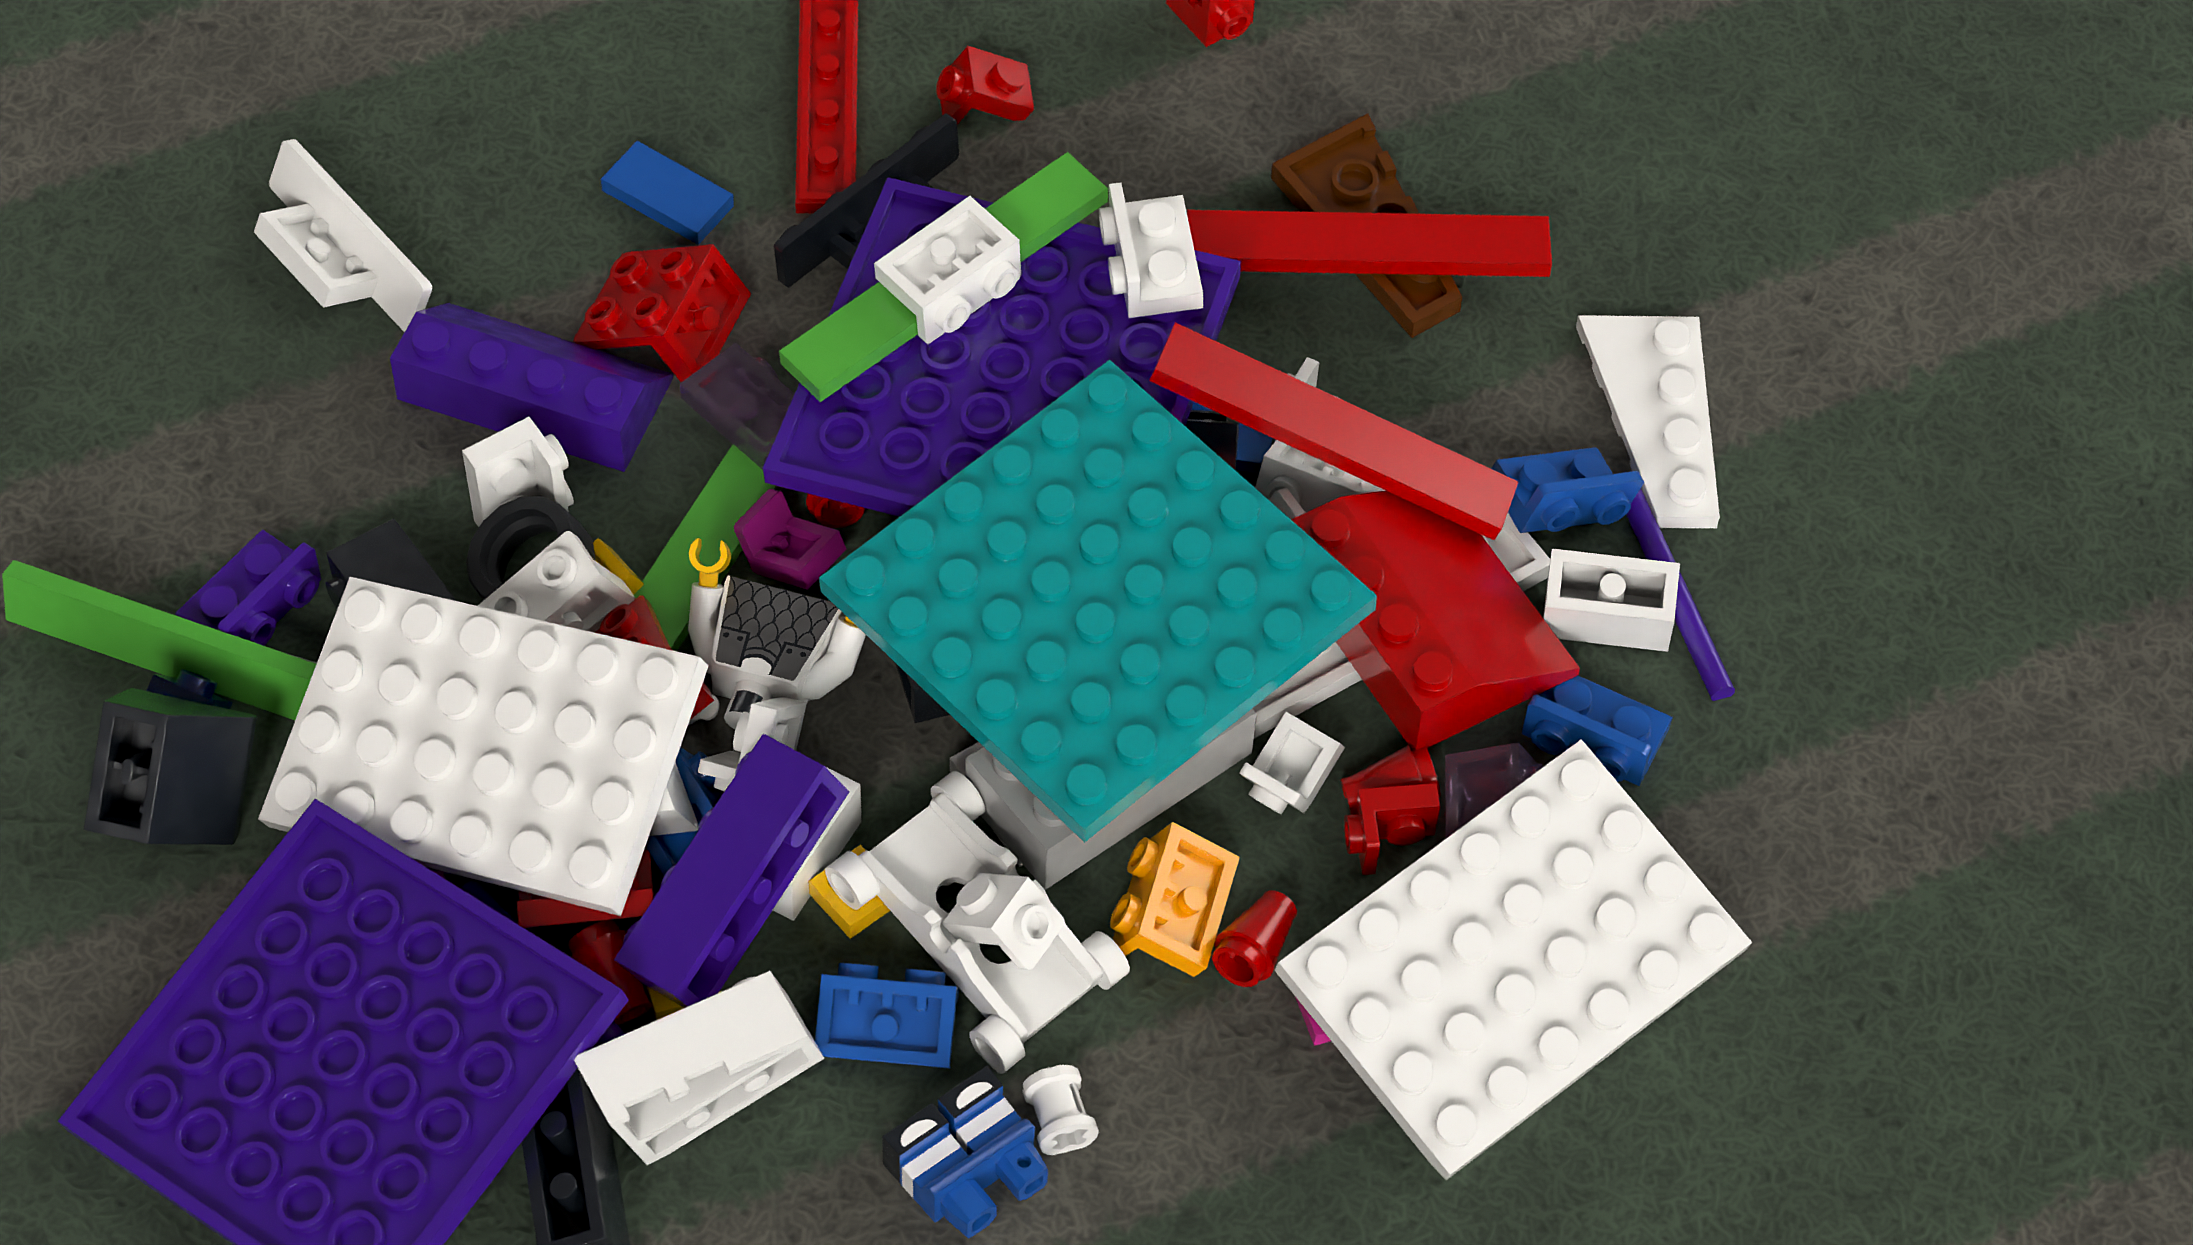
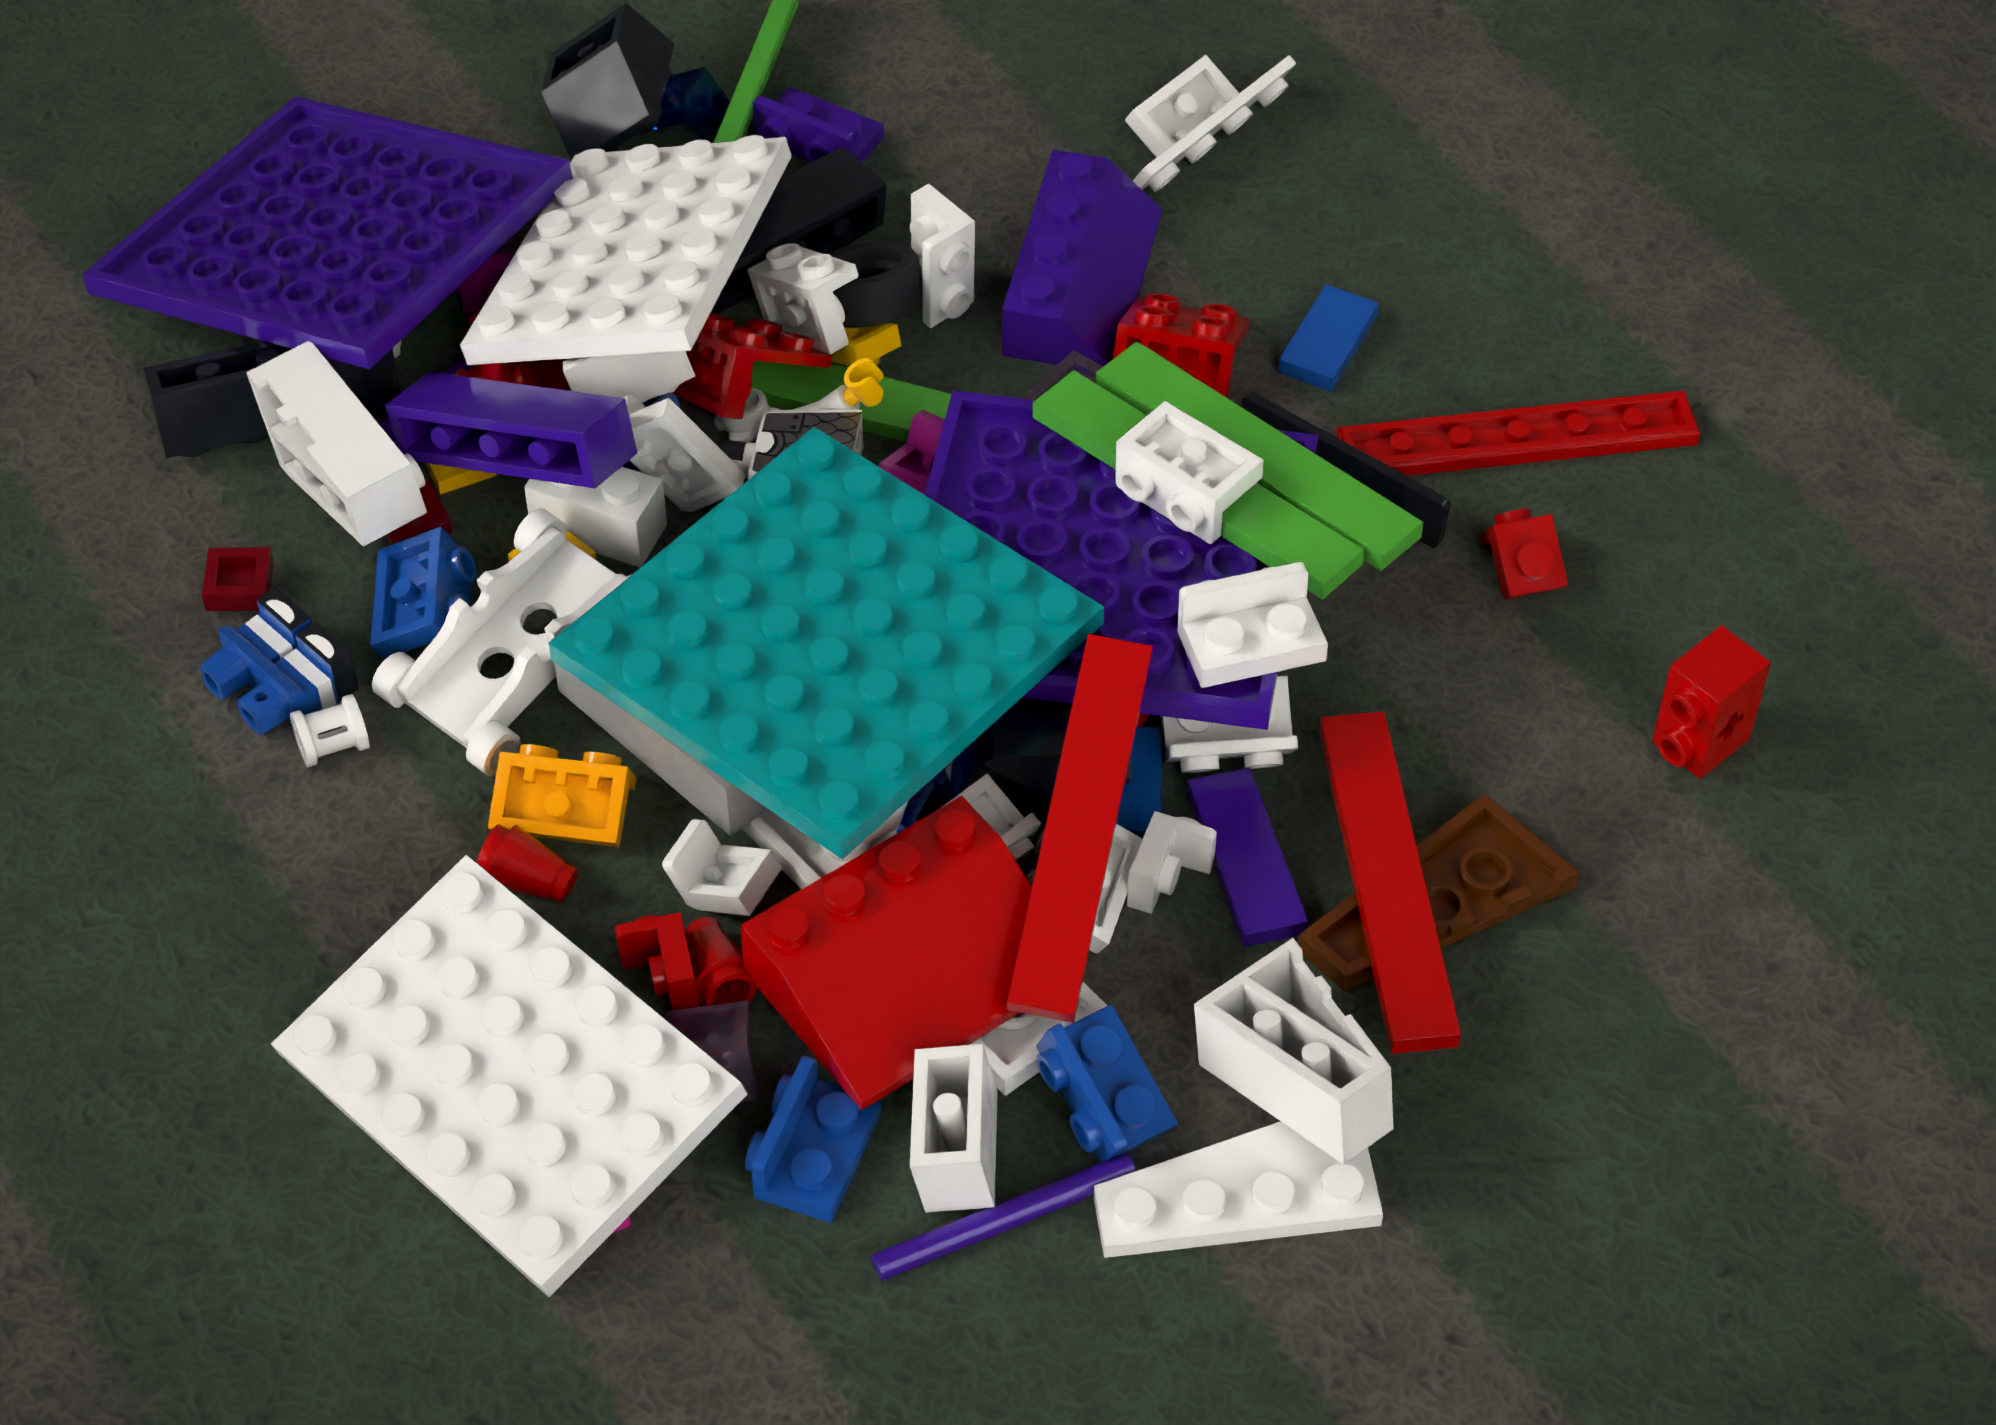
camera: 85 degrees right, 5 degrees down
white bracket [942,873,1065,970] -> none
none -> dark red plate [202,547,274,611]
none -> bright green tile [1096,342,1423,571]
none -> dark purple tile [1187,767,1308,947]
none -> white wedge [1194,938,1394,1165]

